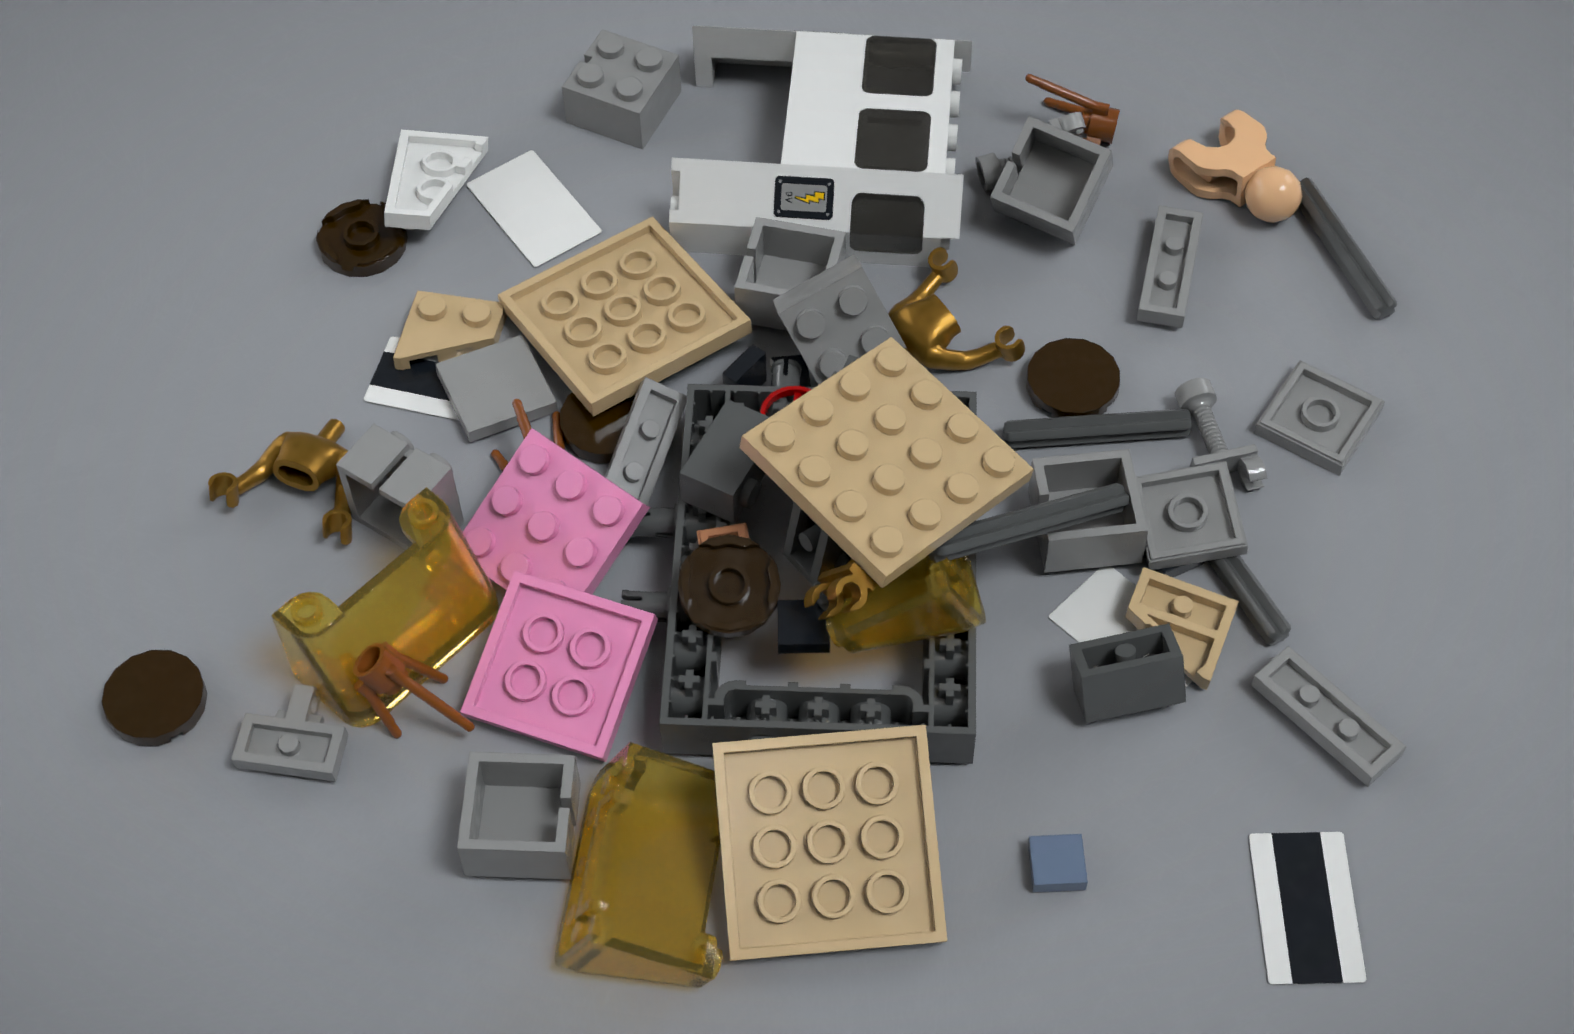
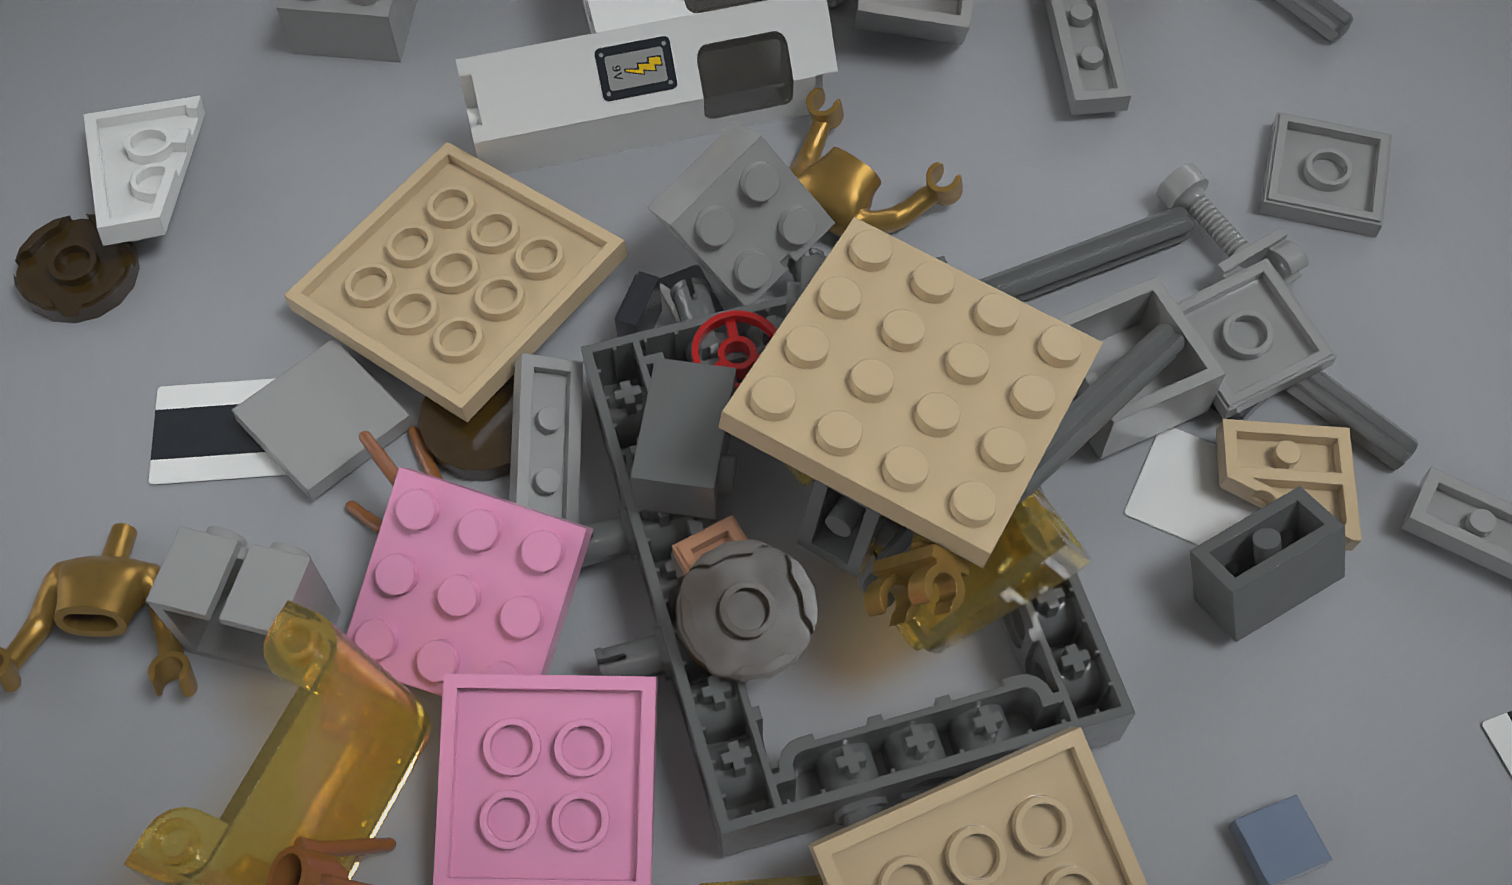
camera: 20 degrees left, 5 degrees up
tan wing [393,290,507,370] -> none
white sticker [467,150,602,267] -> none
light grey piece [734,217,846,330] -> none
black tile [777,600,830,654] -> none
dark brown tile [1026,338,1120,418] -> none

